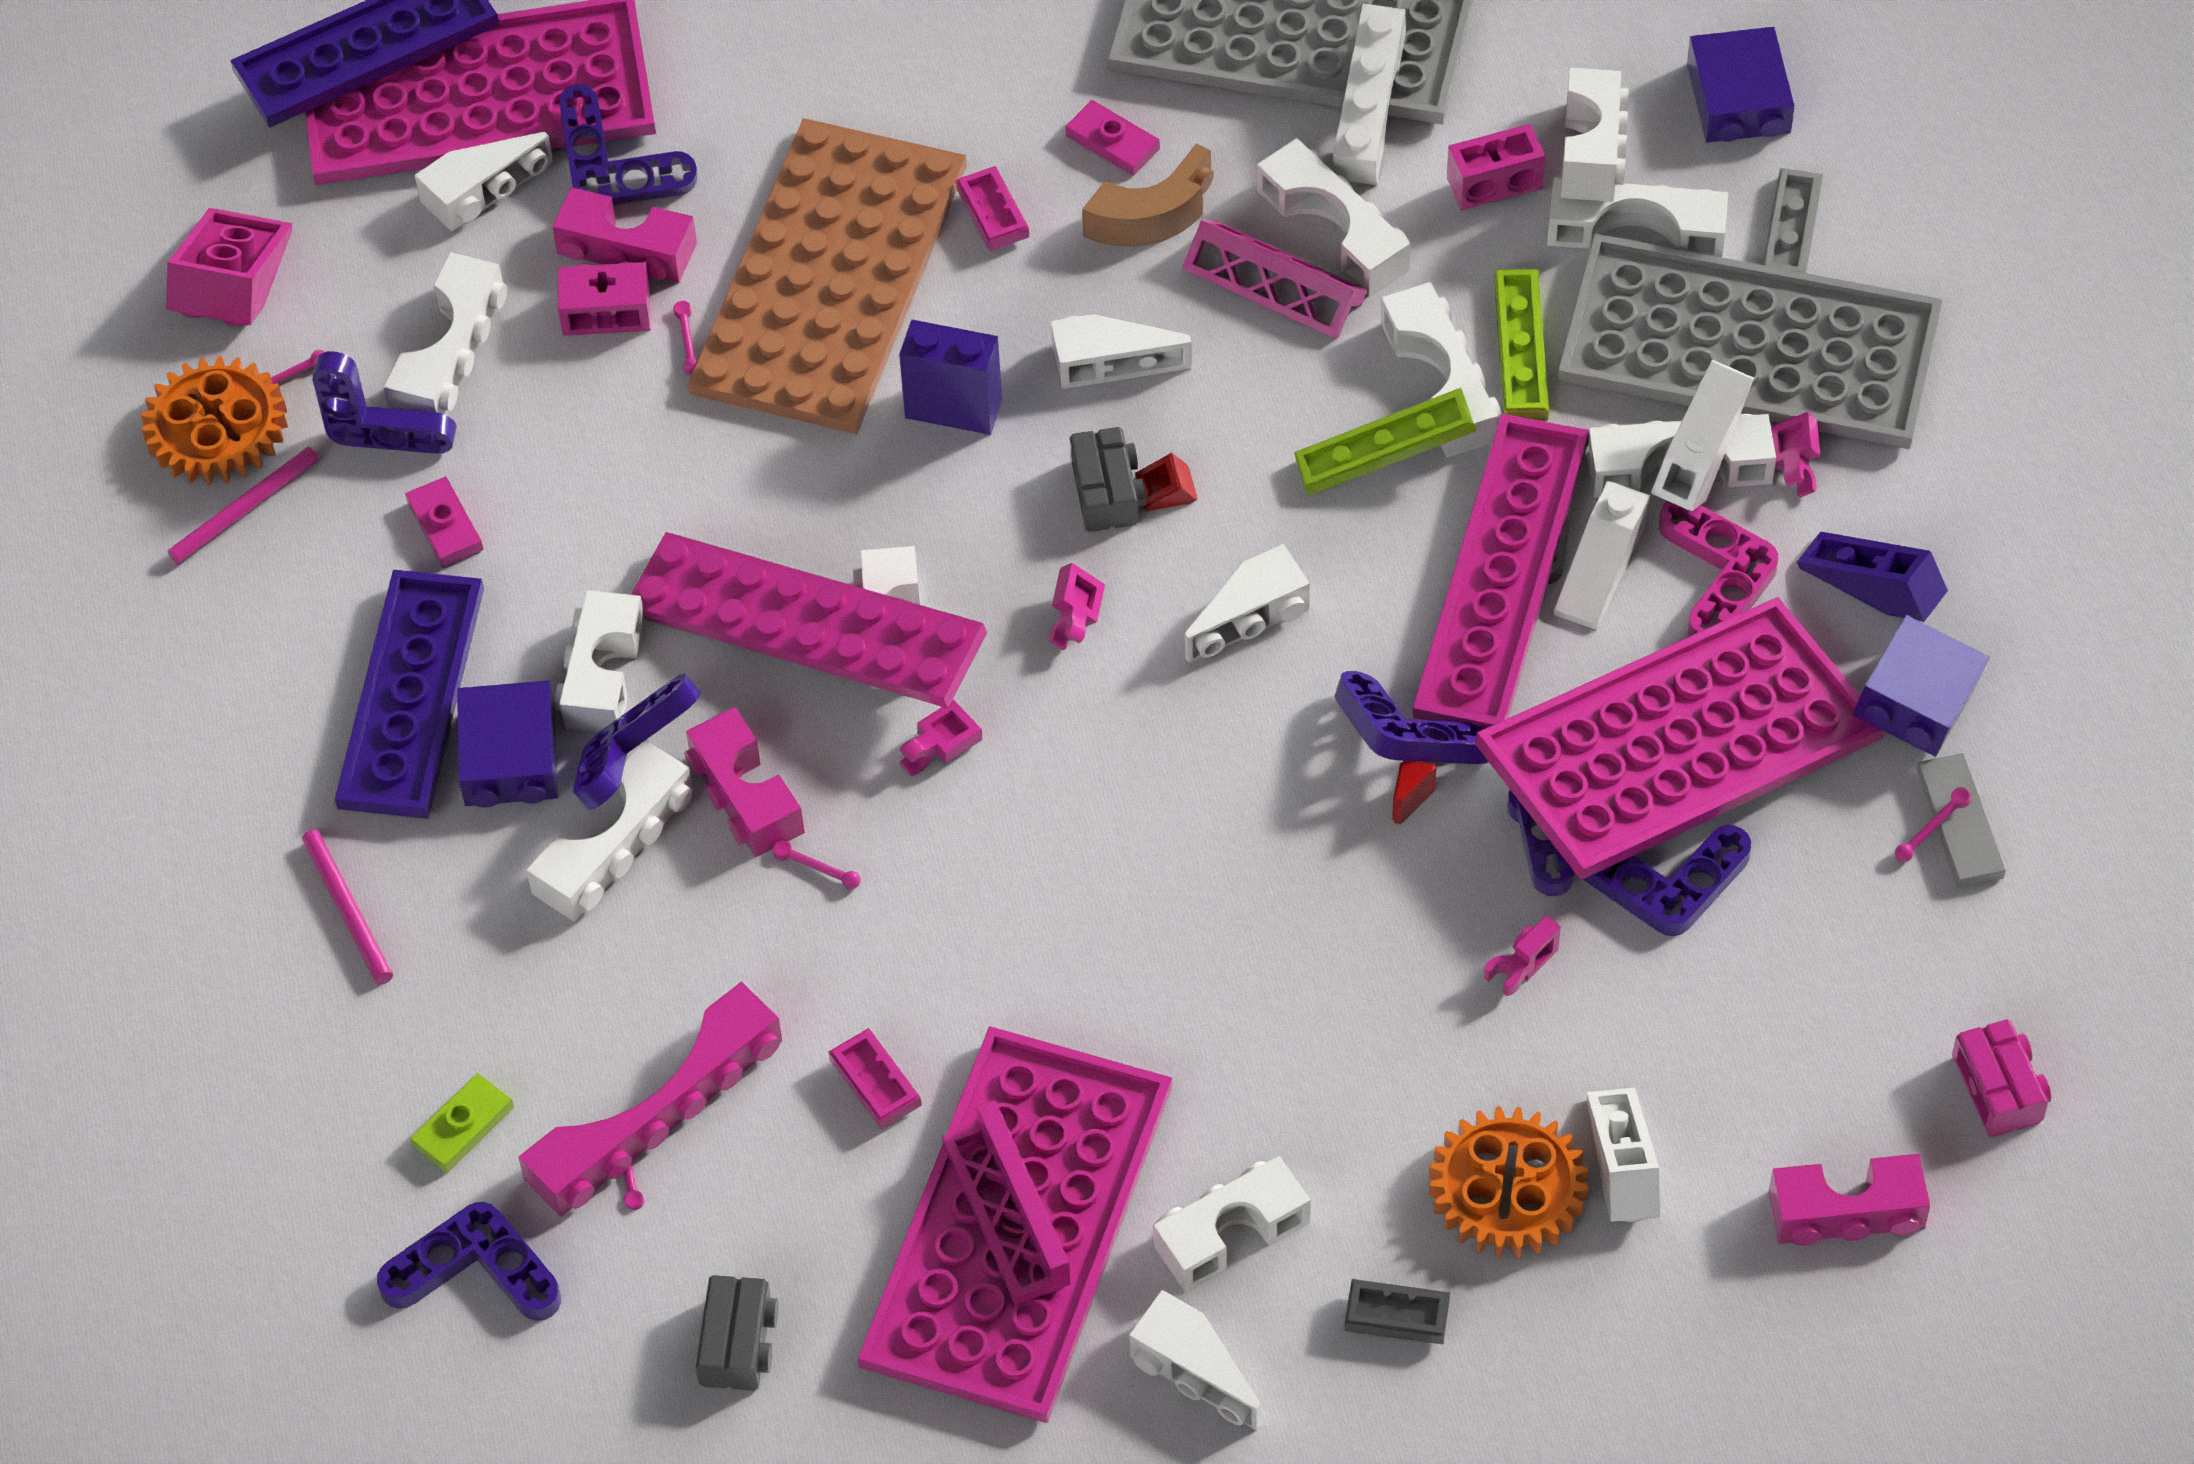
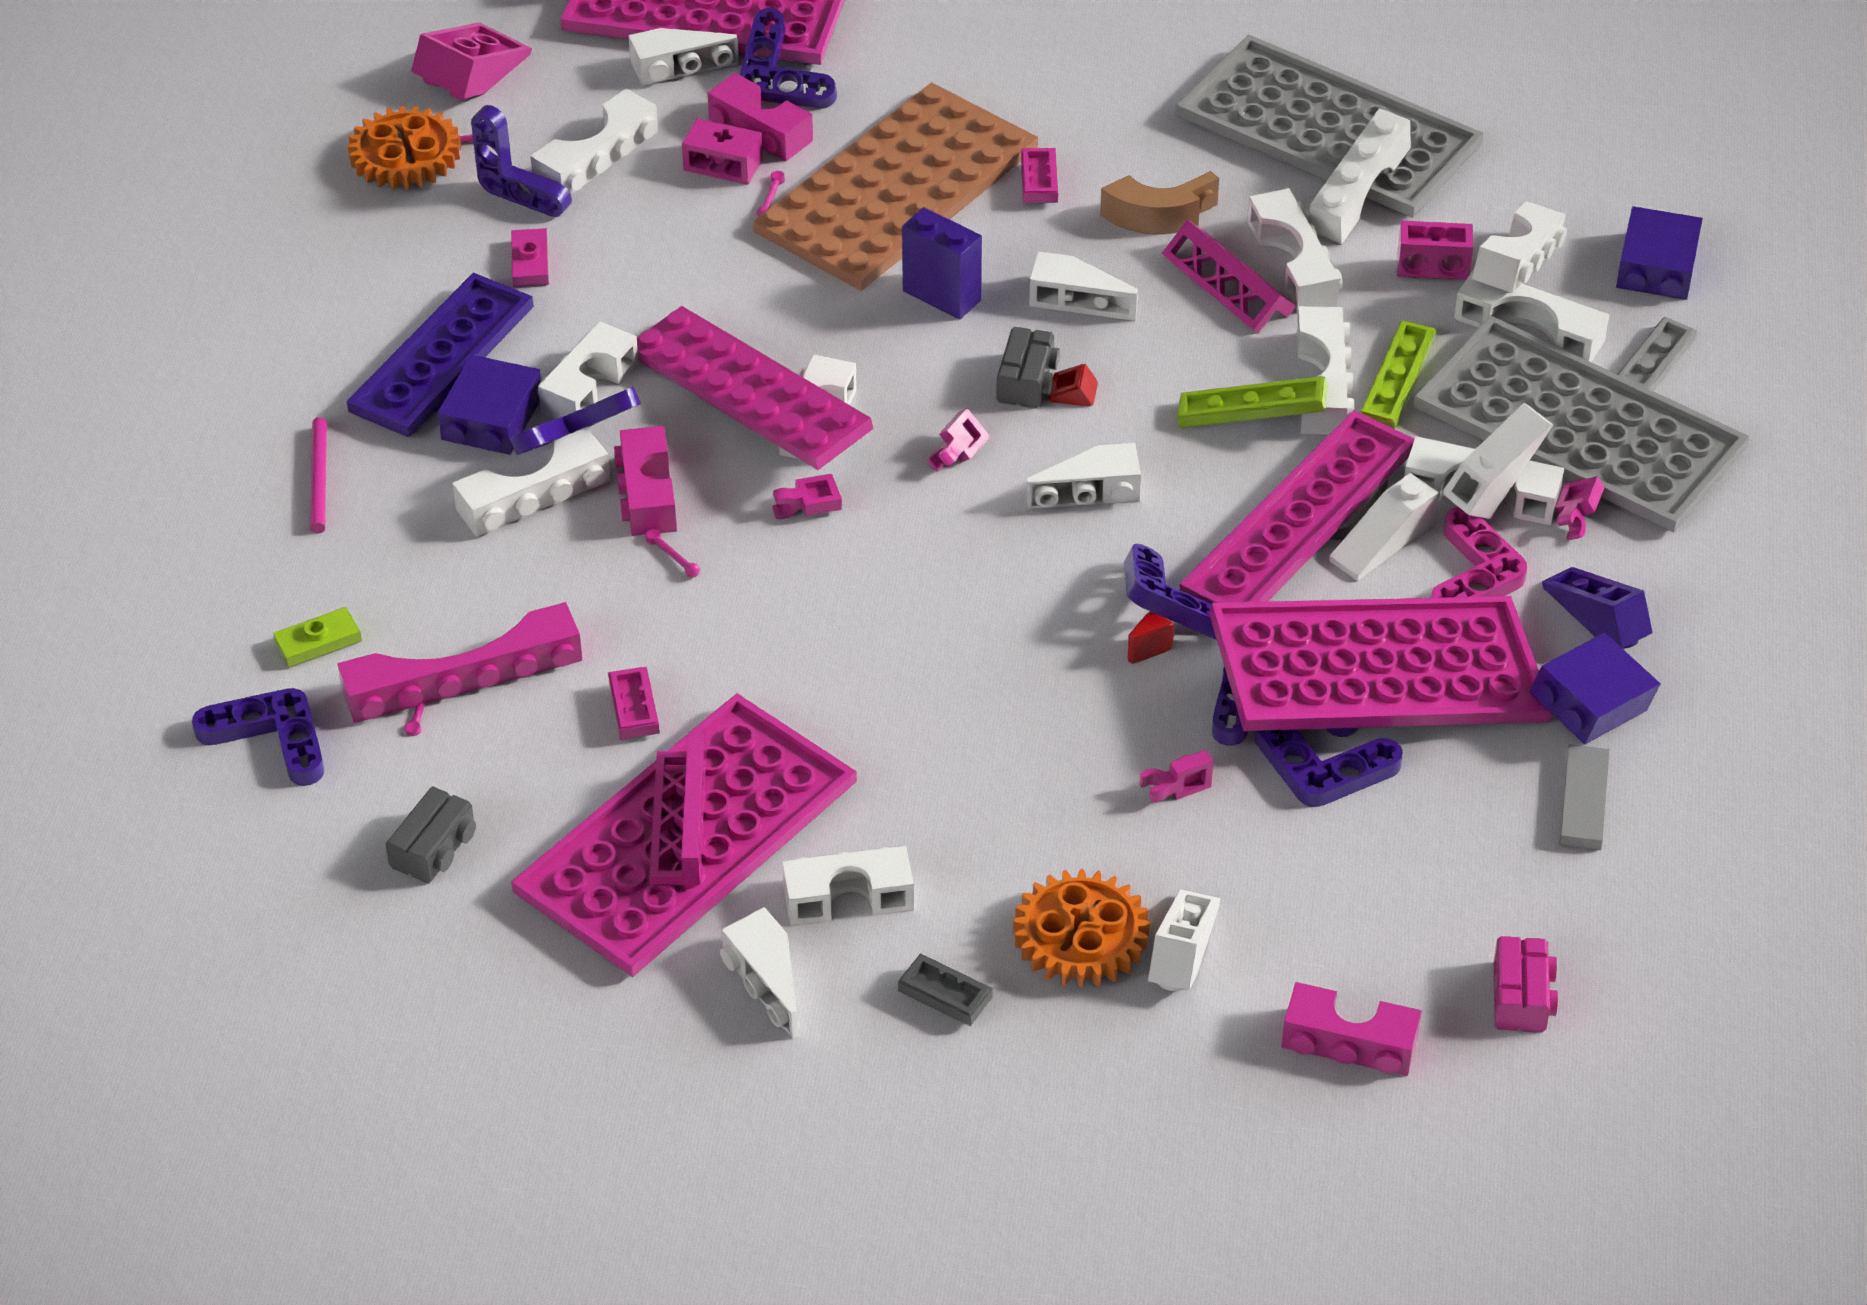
camera: 20 degrees right, 10 degrees down
dark pink bar [167,446,319,564] -> none
dark pink plate [1065,99,1160,176] -> none
dark pink hinge [1895,787,1971,862] -> none

